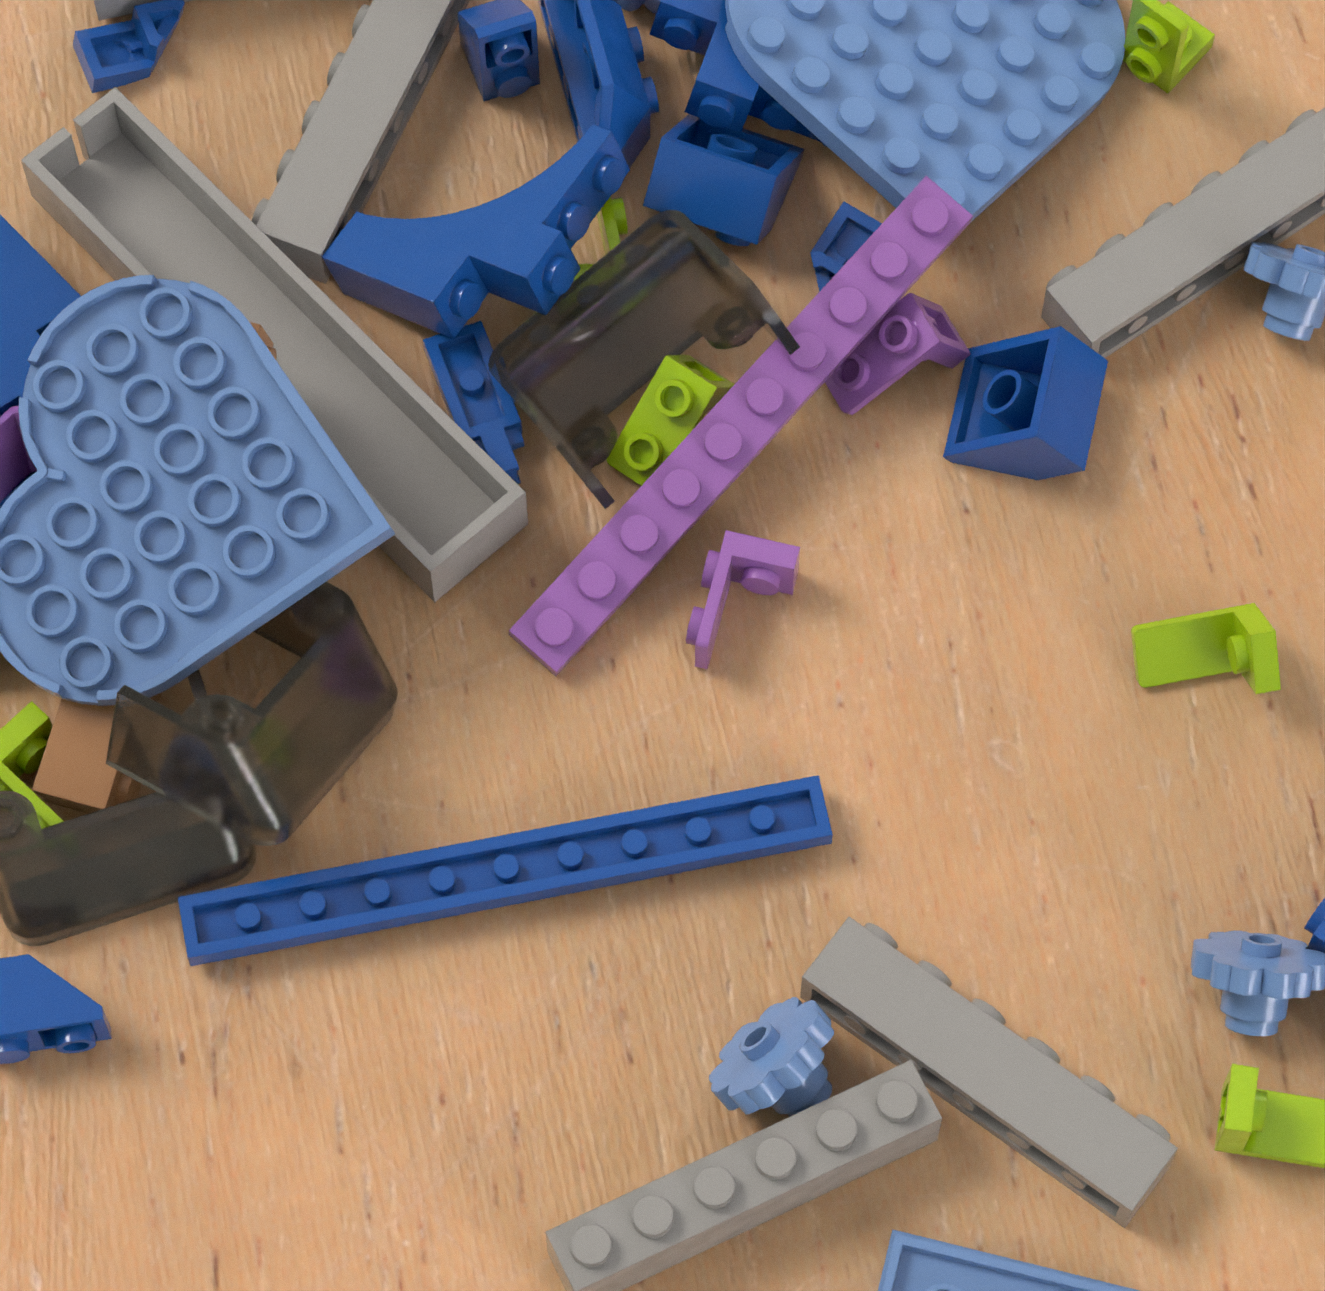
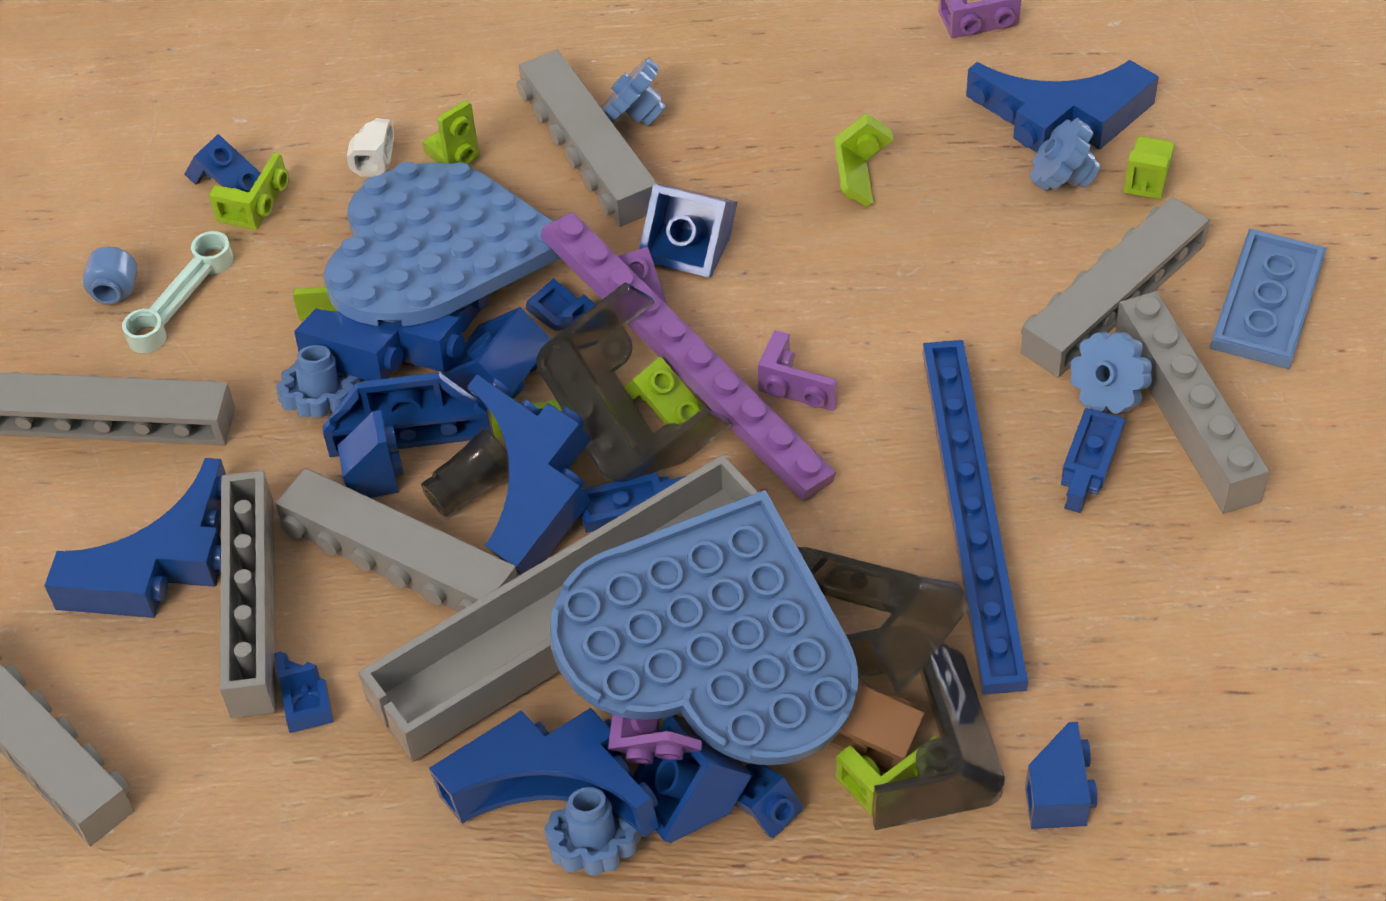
camera: 80 degrees left, 15 degrees down
none -> clear smoke plant [421,428,509,517]
none -> blue hinge [1061,408,1126,513]

